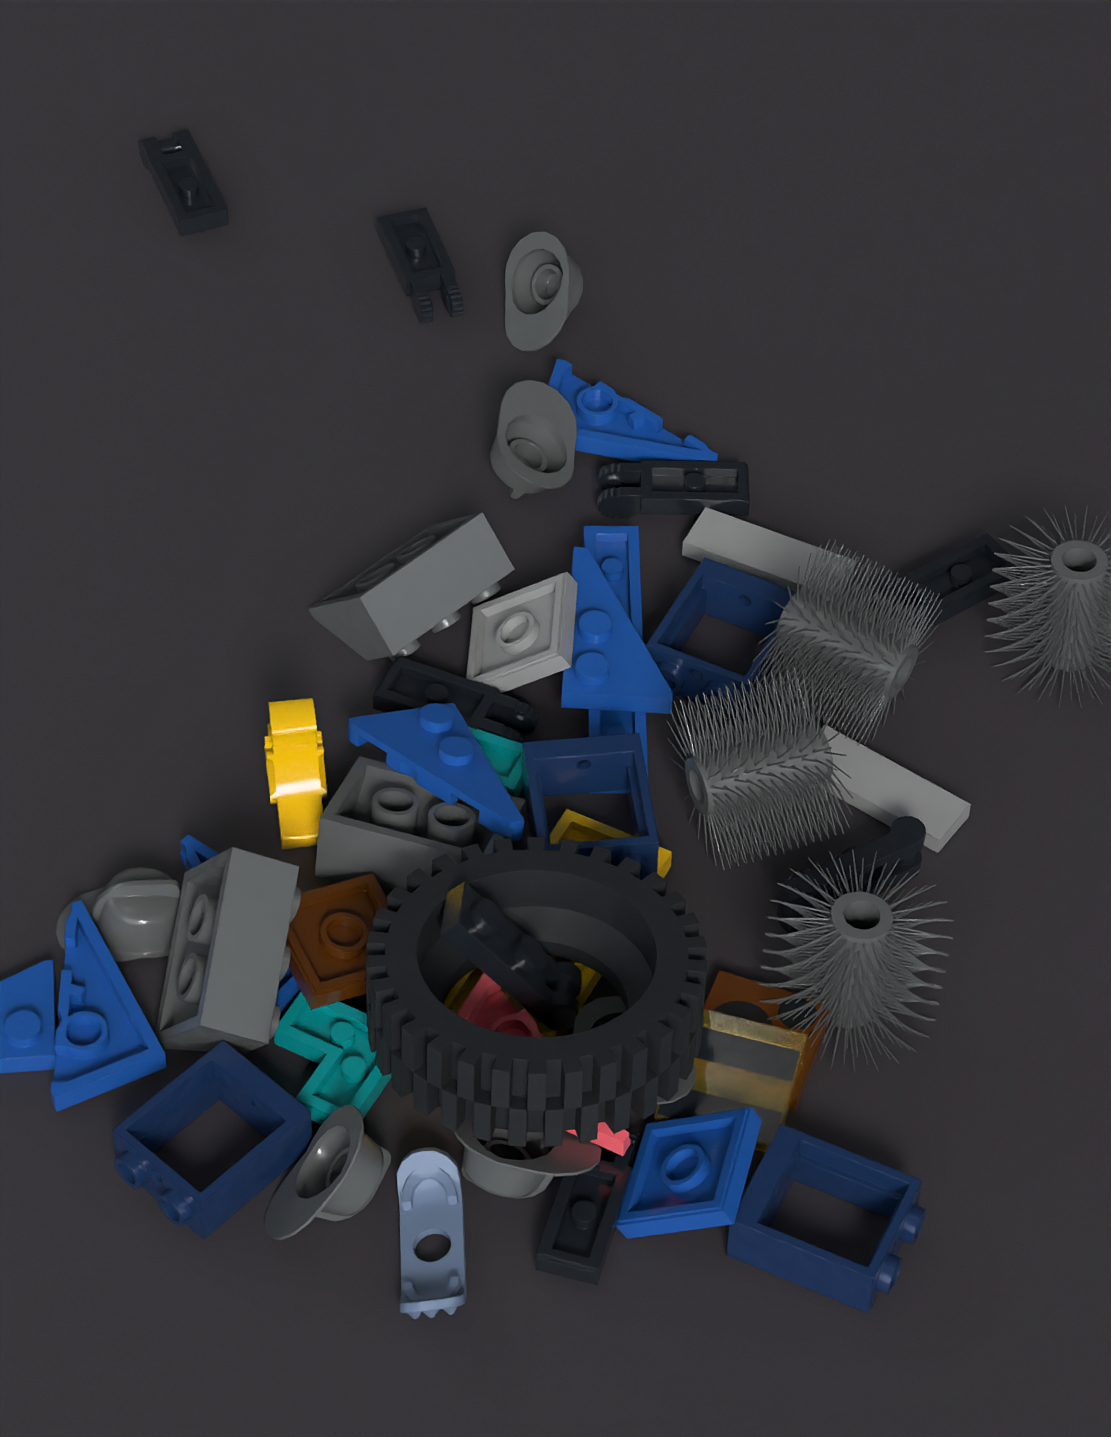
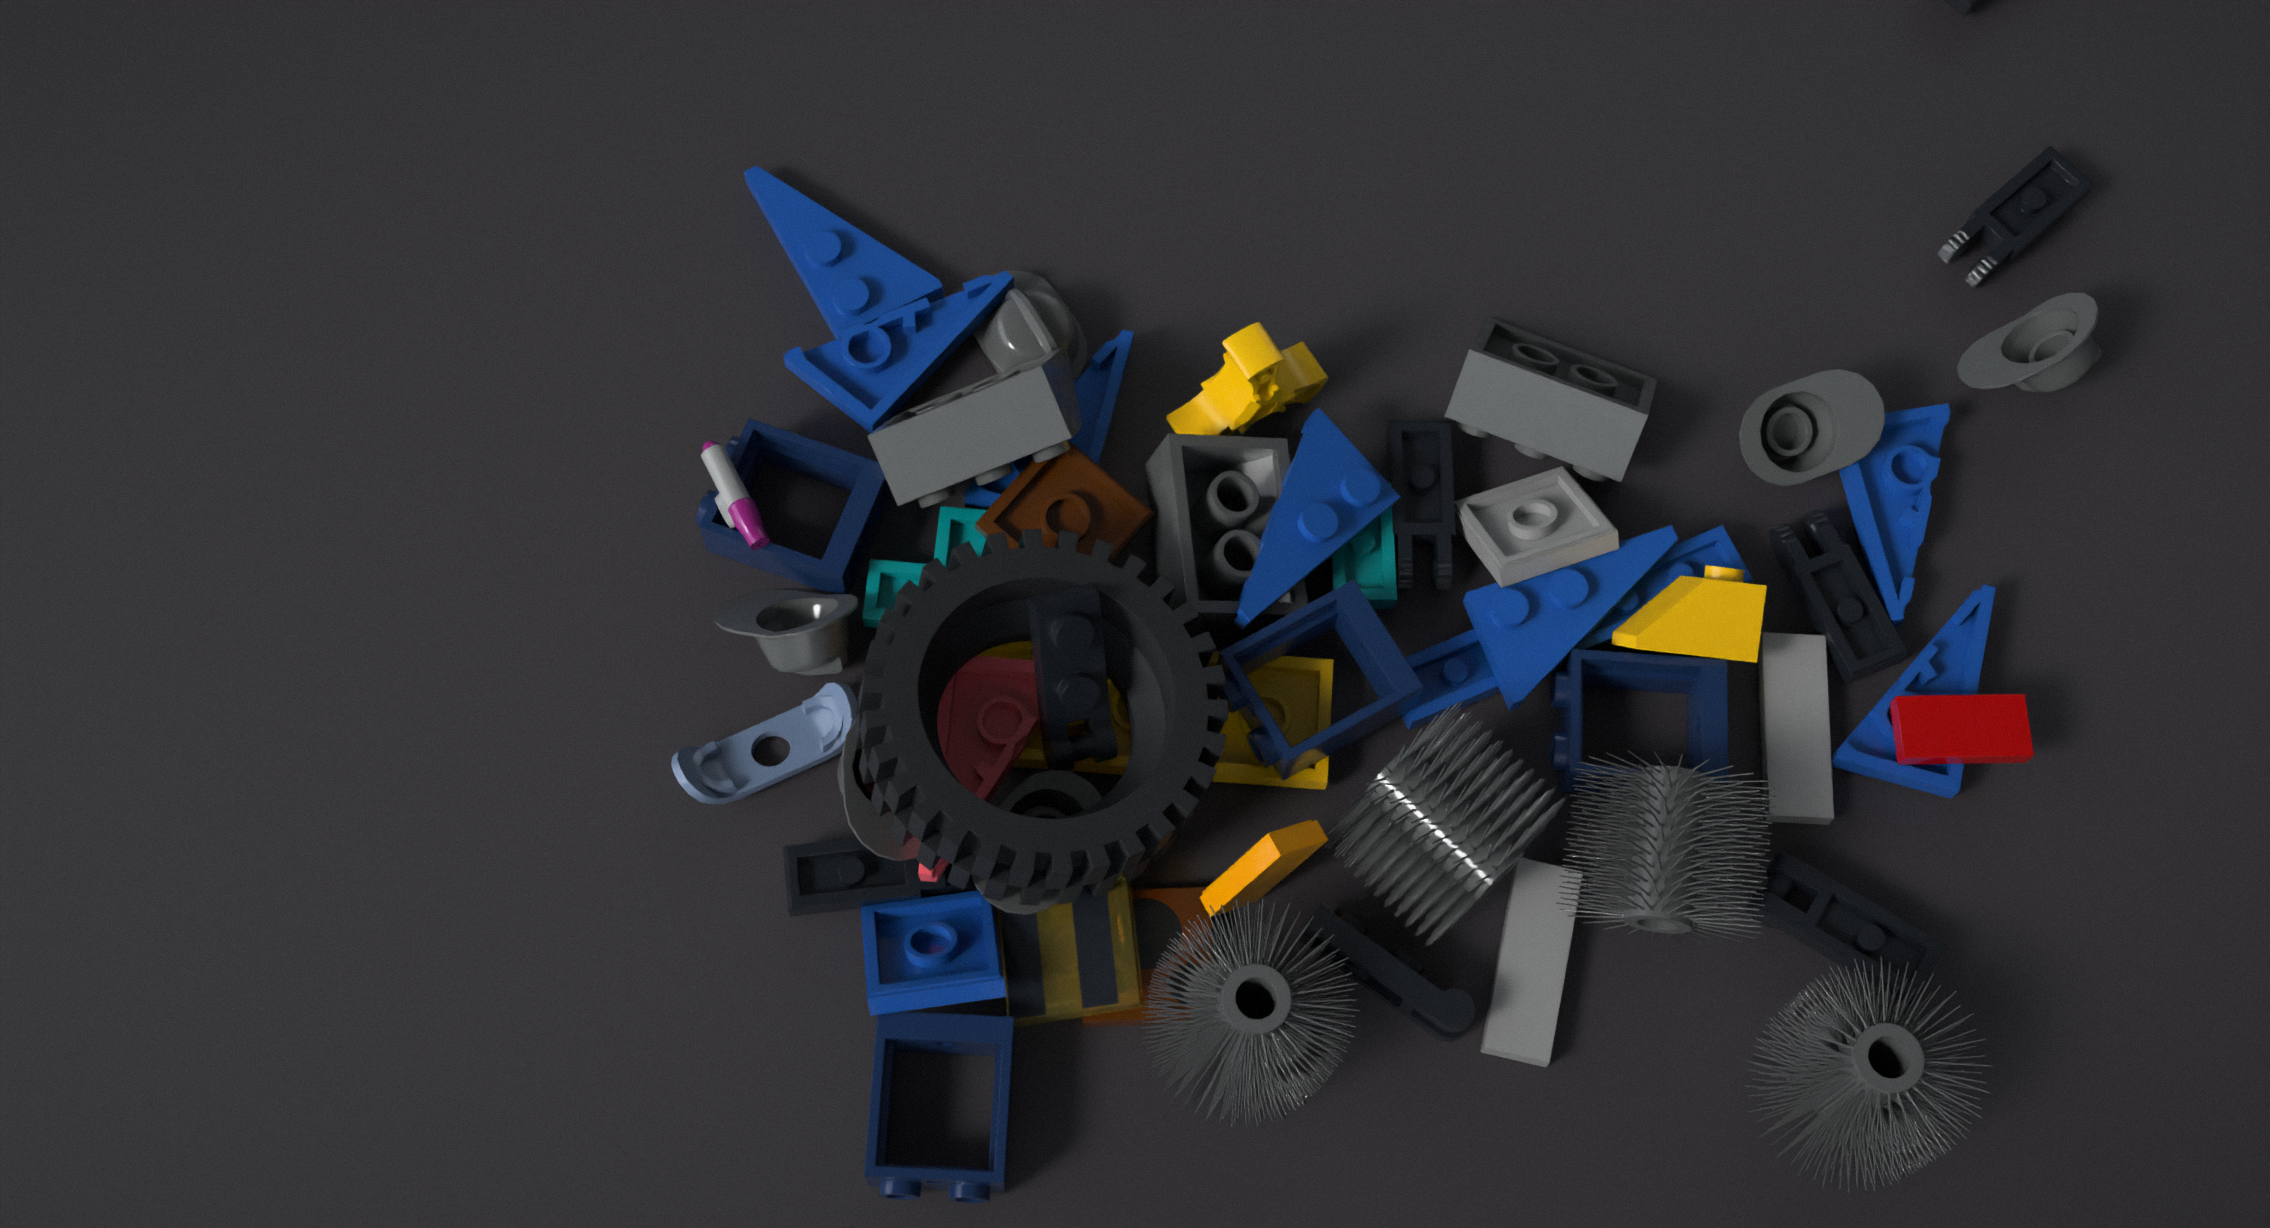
camera: 65 degrees right, 20 degrees up
none -> piece [701,440,770,550]
none -> light orange tile [1199,819,1328,917]
none -> yellow slope [1611,565,1767,663]
none -> blue wing [1831,584,1996,799]
none -> red tile [1890,694,2034,765]

